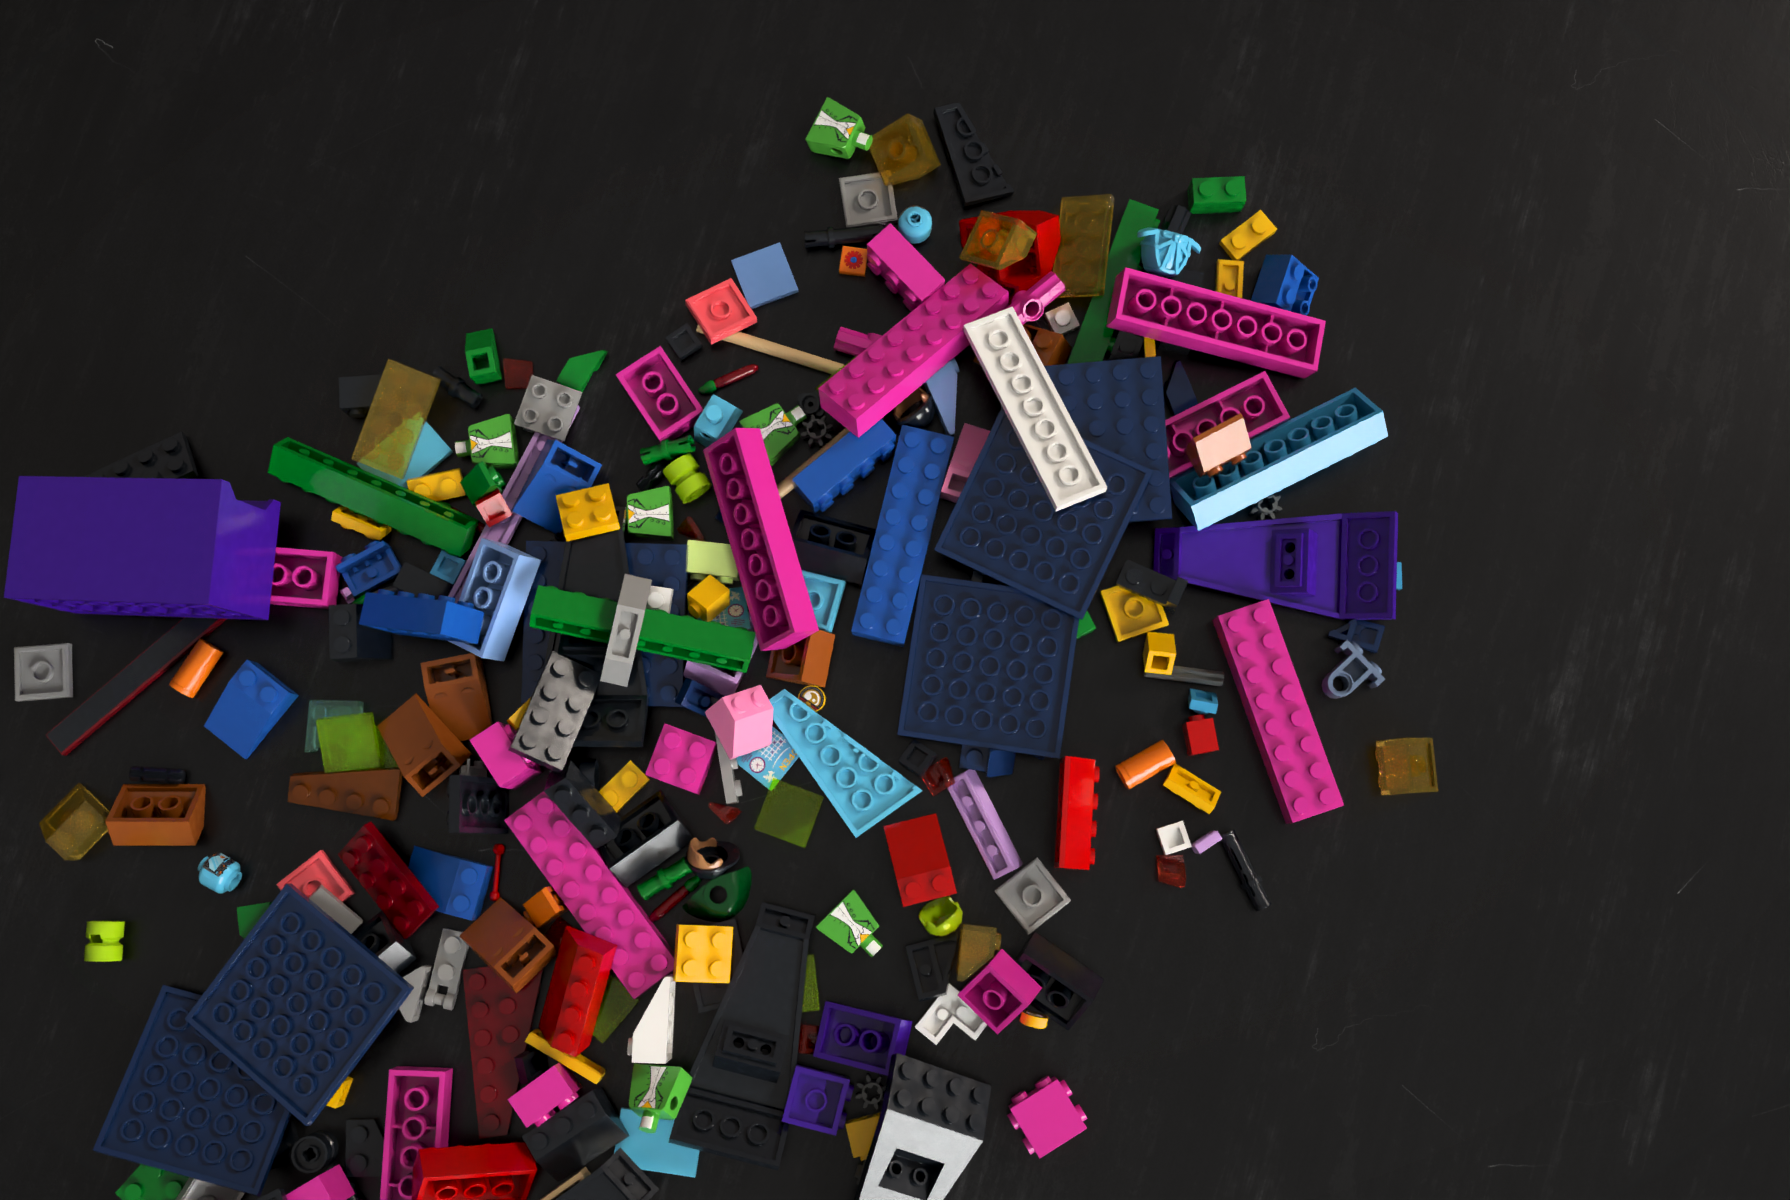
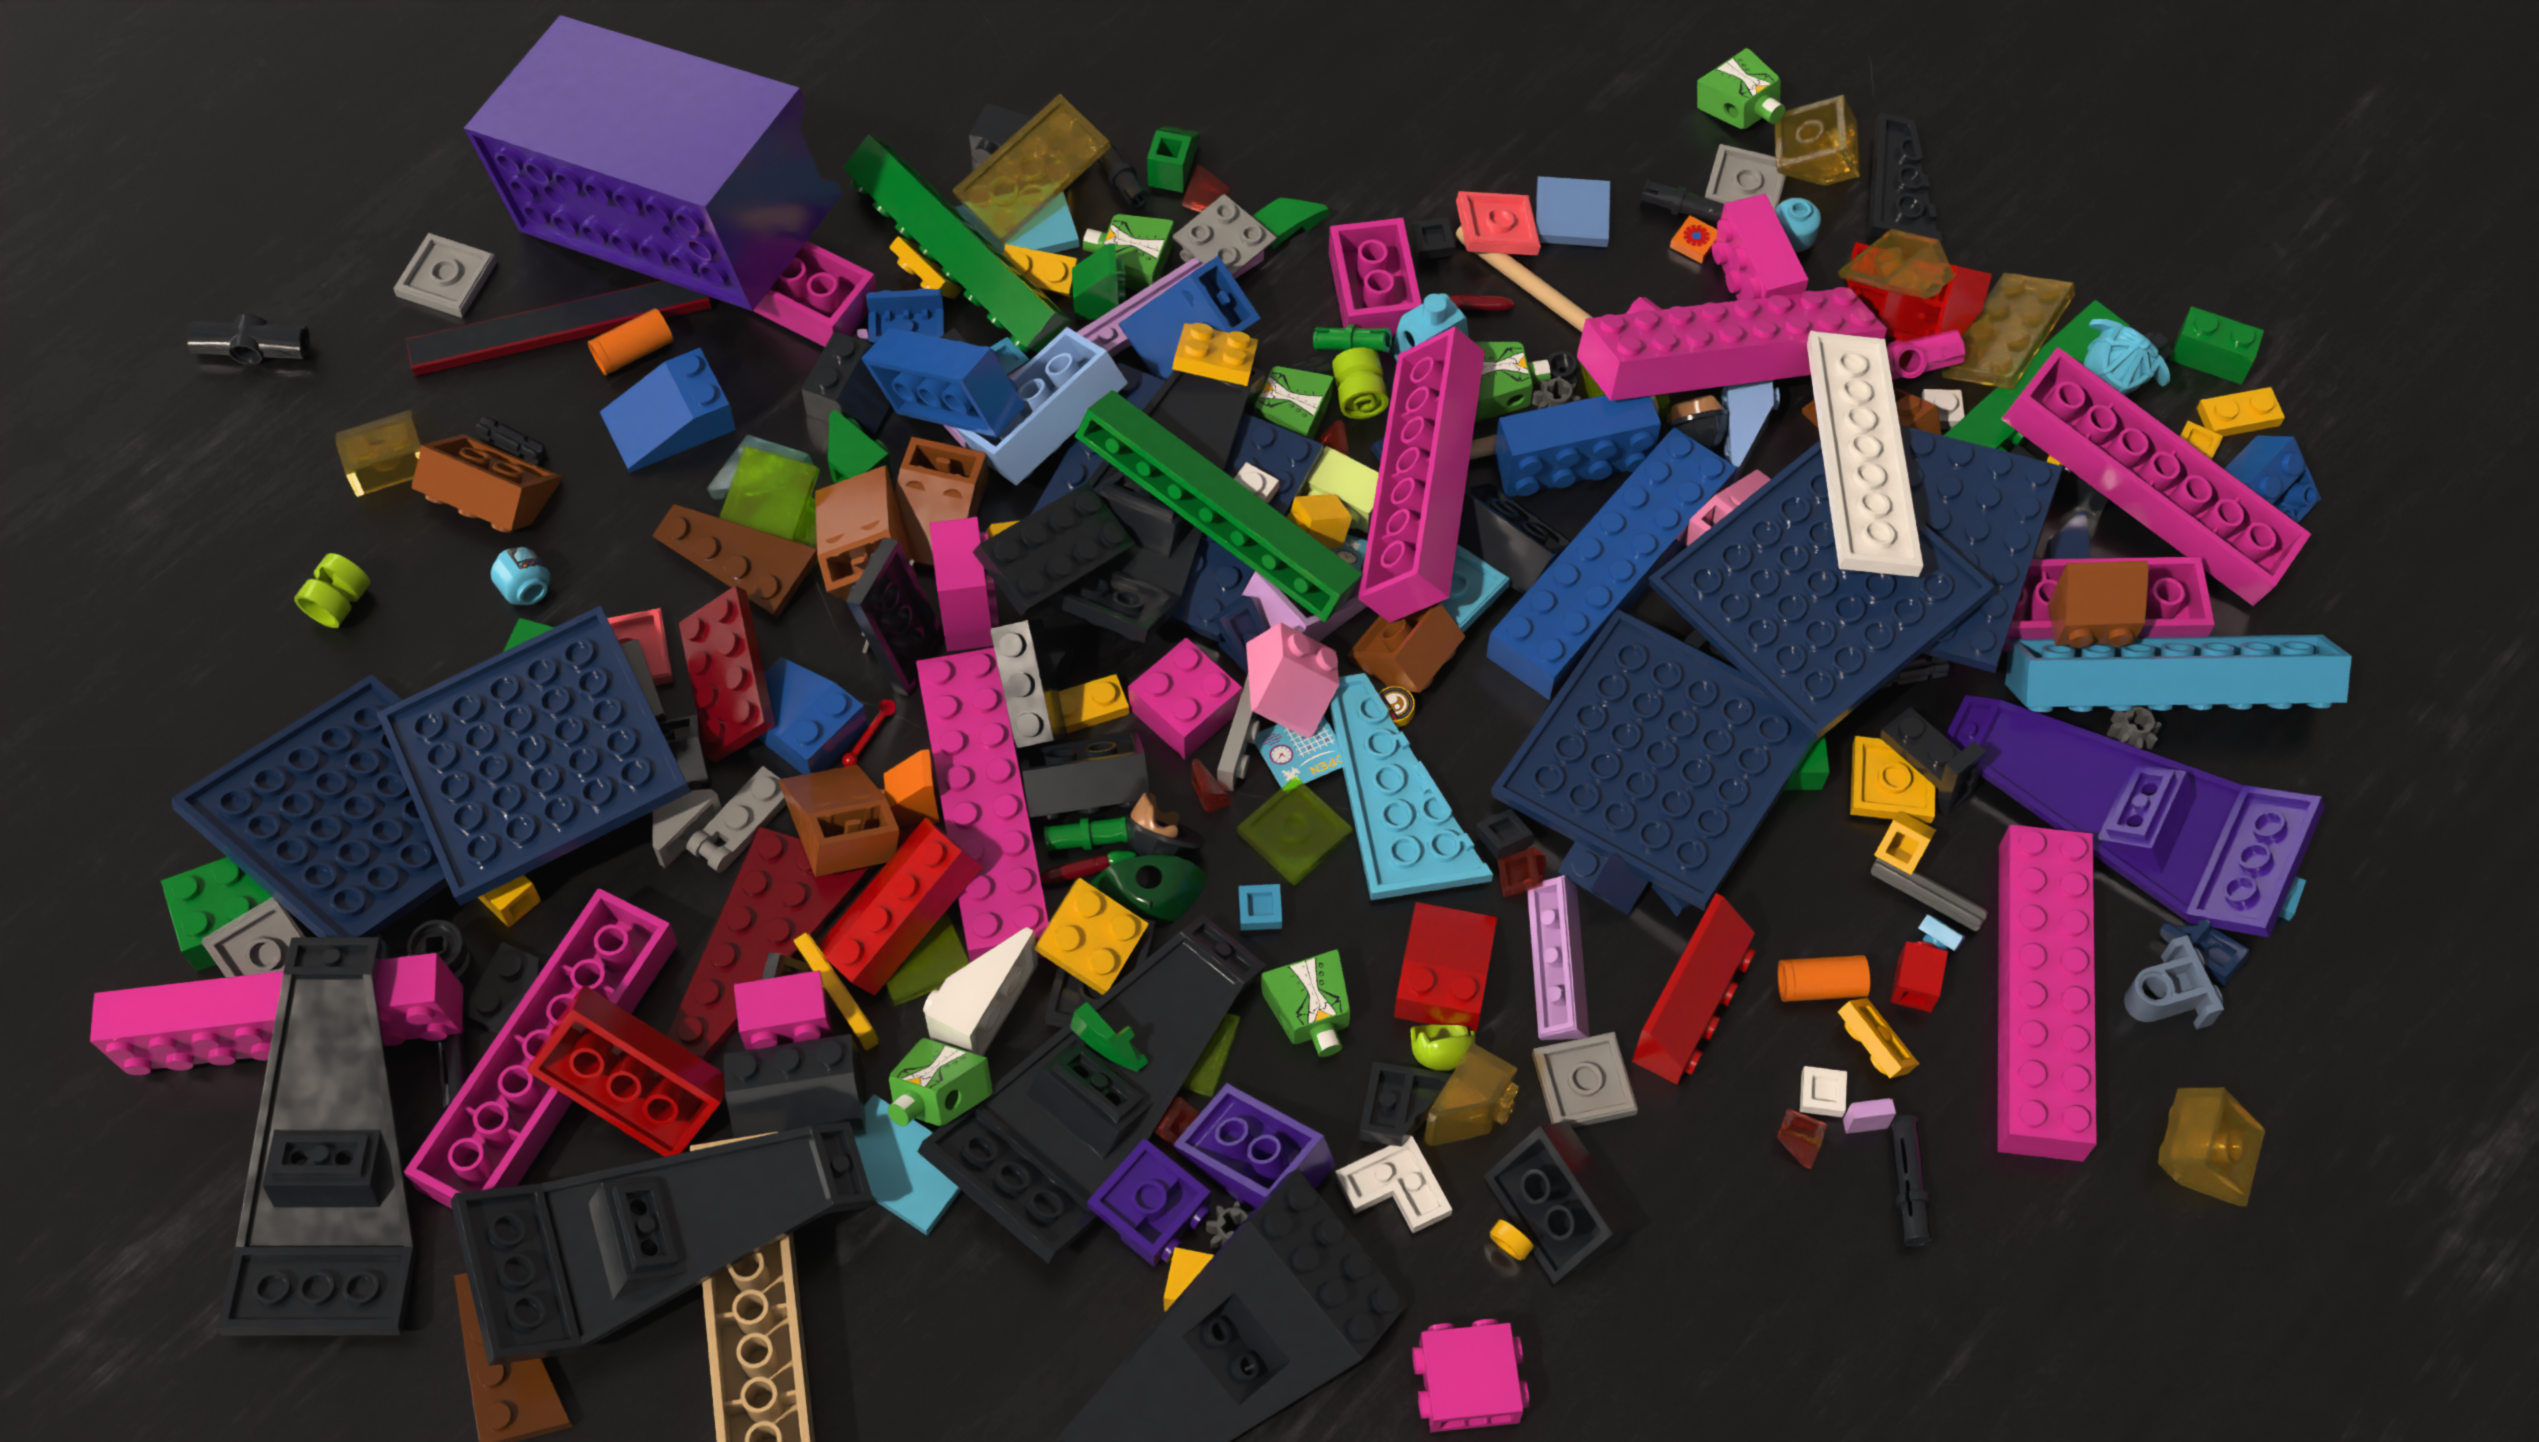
camera: 25 degrees right, 20 degrees down
plate [475,489,513,527] -> none
light grey slope [600,574,652,687] -> none
dark pink brick [958,949,1042,1035] -> none
none -> green slope [828,410,892,483]
none -> green slope [1070,1002,1148,1072]
none -> dark azure plate [1239,884,1282,930]

